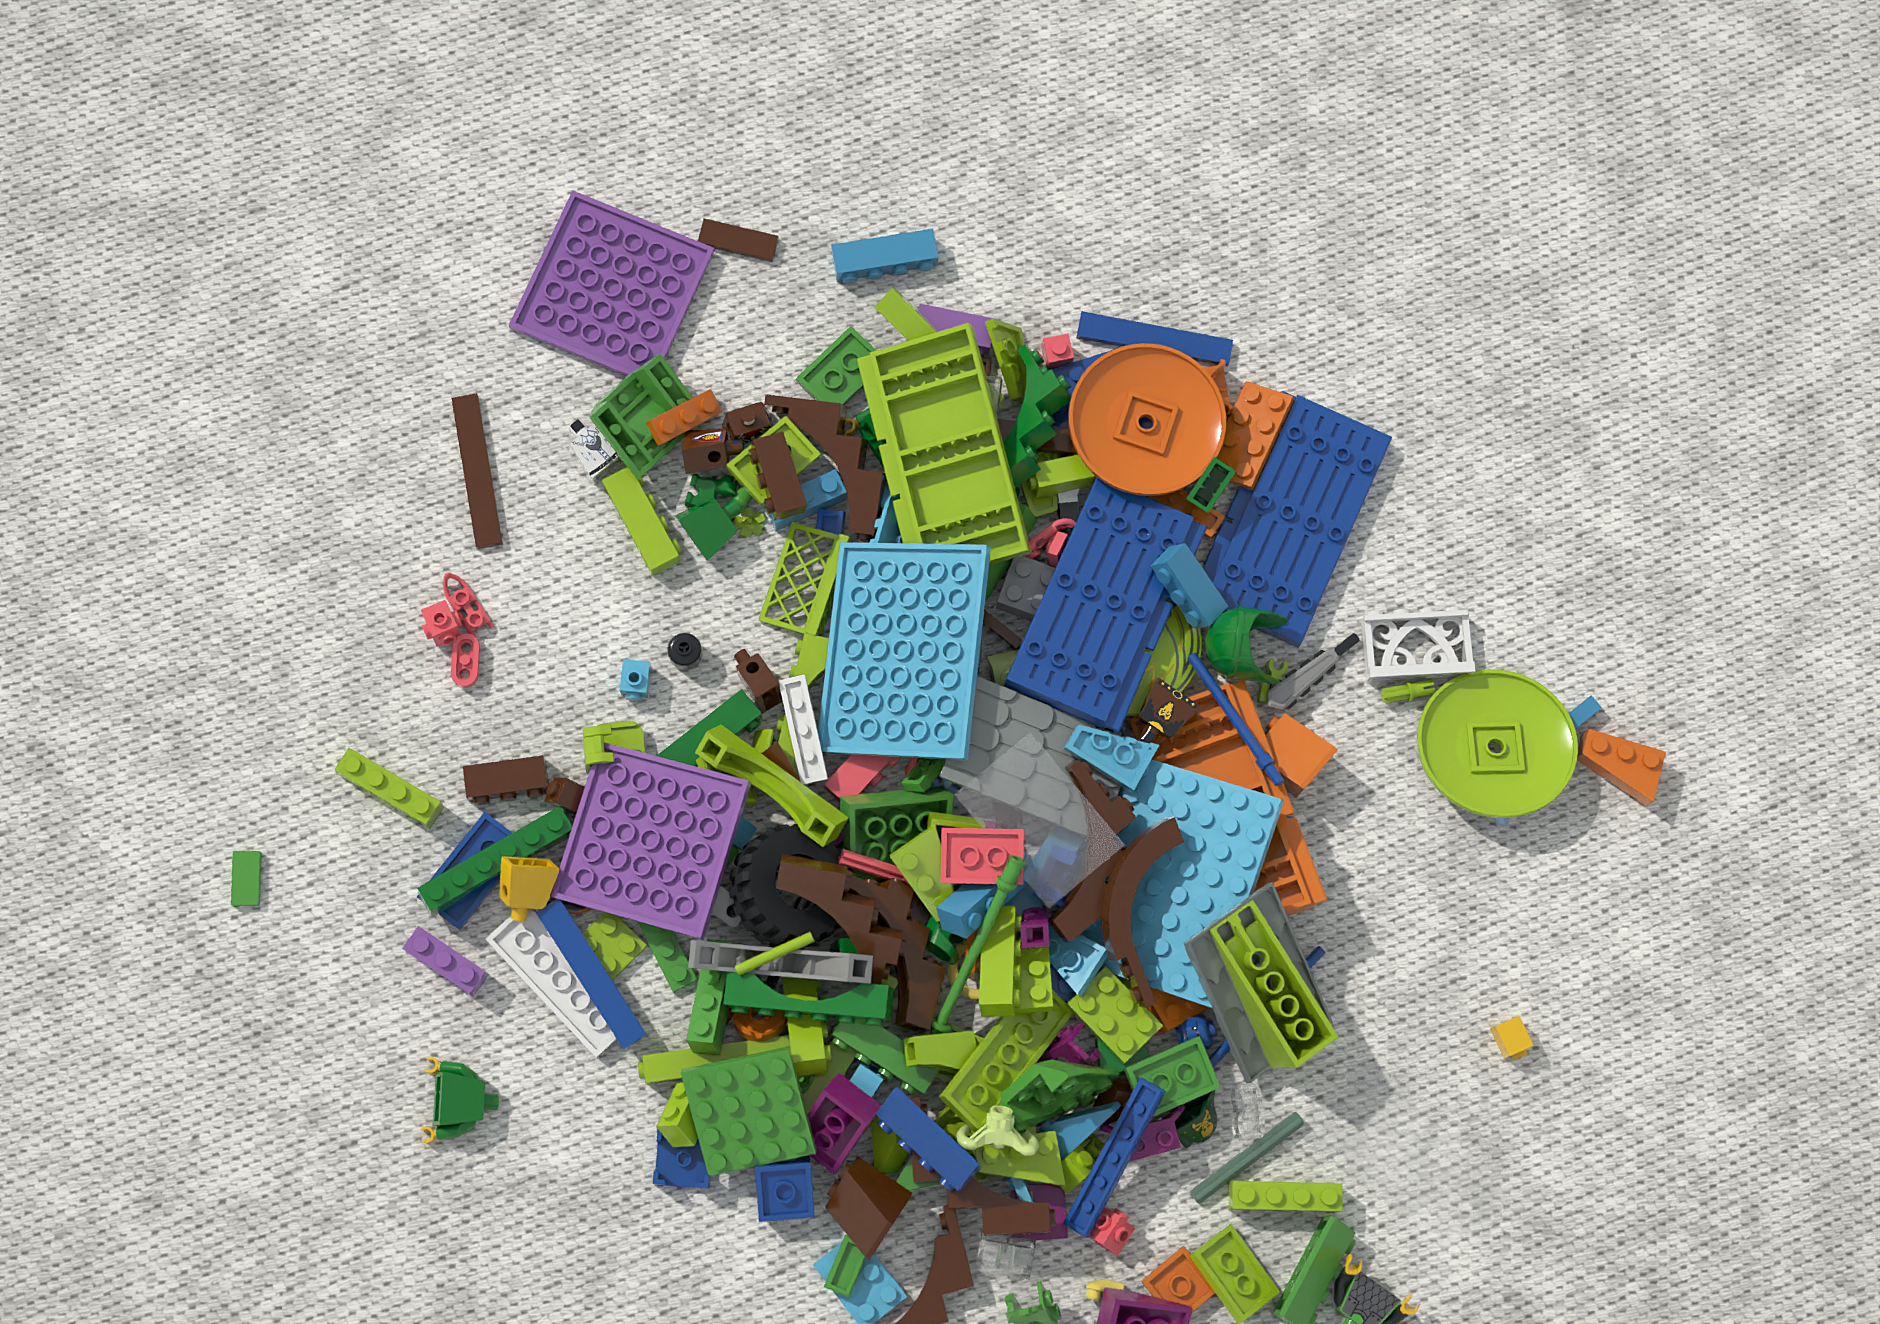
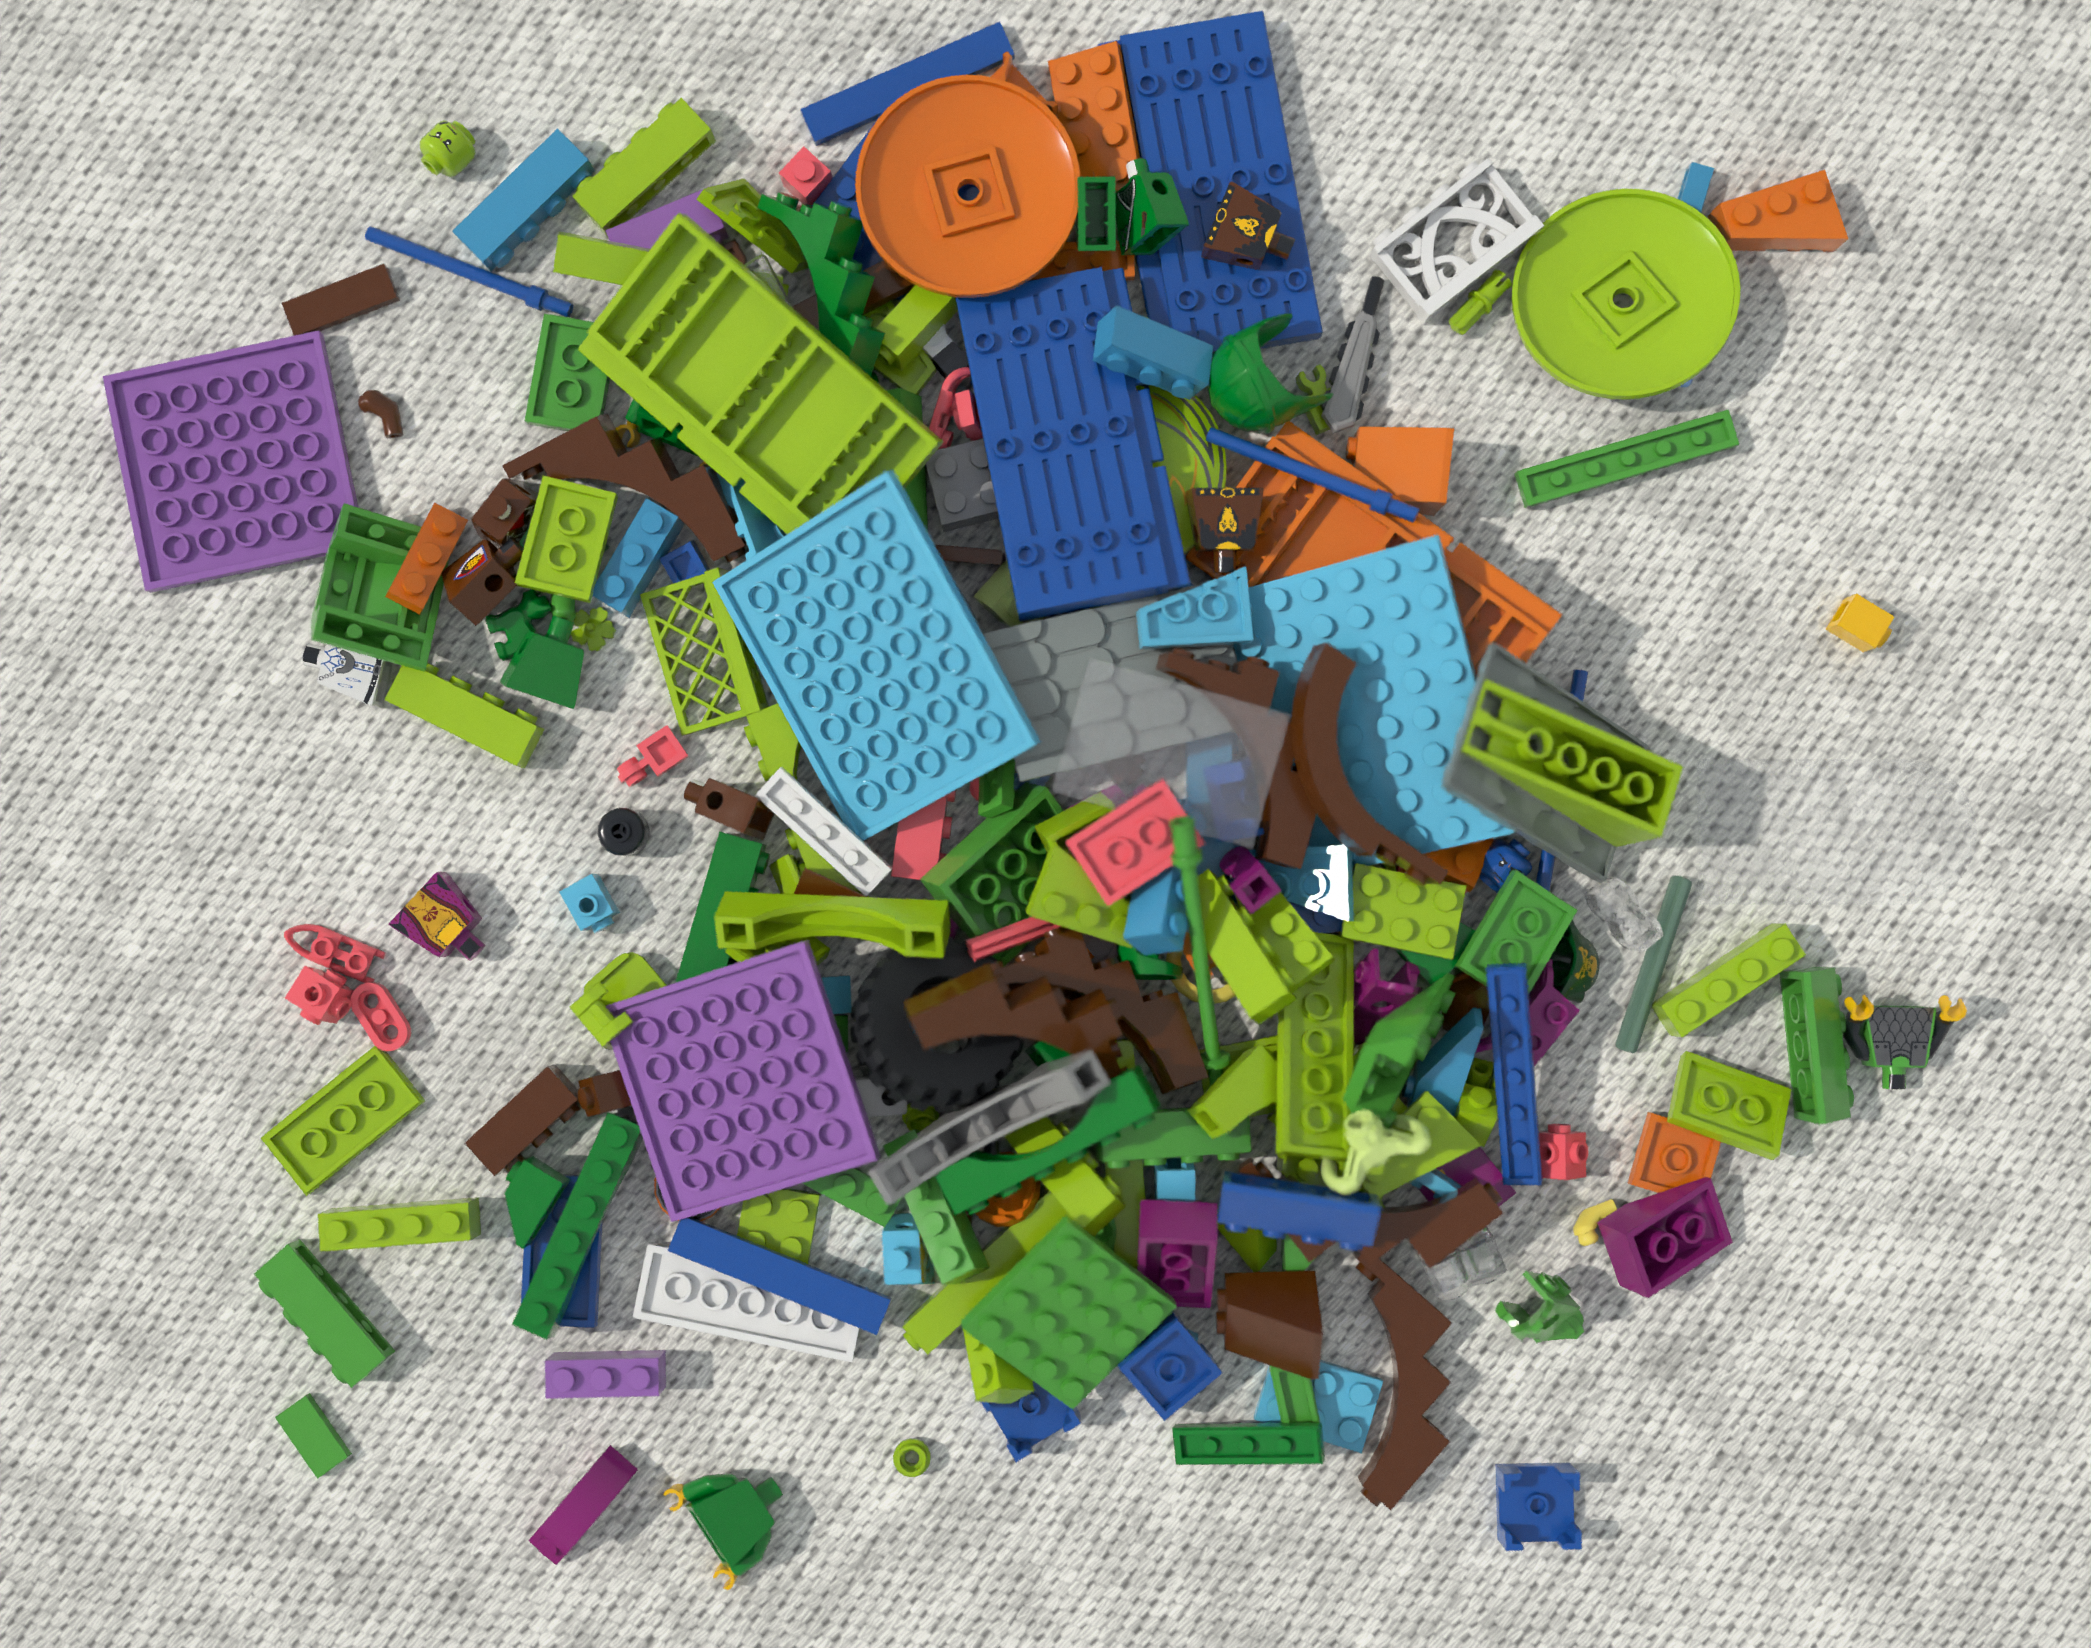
camera: 25 degrees left, 10 degrees up
reddish brown tile [451,393,503,549] -> none
yellow torso [499,856,560,922] -> none
lime bar [735,932,815,976] -> none
reddish brown brick [748,431,807,521] -> none
none -> bright green brick [254,1239,396,1388]
none -> lime tile [261,1046,425,1196]
none -> reddish brown arm [358,390,404,439]
none -> blue bar [365,226,574,318]
none -> torso [389,872,485,961]
none -> lime head [420,121,475,177]
none -> green slope [504,1156,571,1249]
none -> magenta arch [528,1445,638,1565]
none -> lime brick [573,97,716,237]
none -> coral plate [617,725,689,787]
none -> medium azure torso [882,1213,935,1285]
none -> lime plate [893,1438,931,1477]
none -> lime plate [902,1103,939,1131]
none -> green torso [1116,158,1189,255]
none -> green tile [1172,1423,1325,1465]
none -> torso [1201,181,1295,270]
none -> bright green plate [1514,409,1739,509]

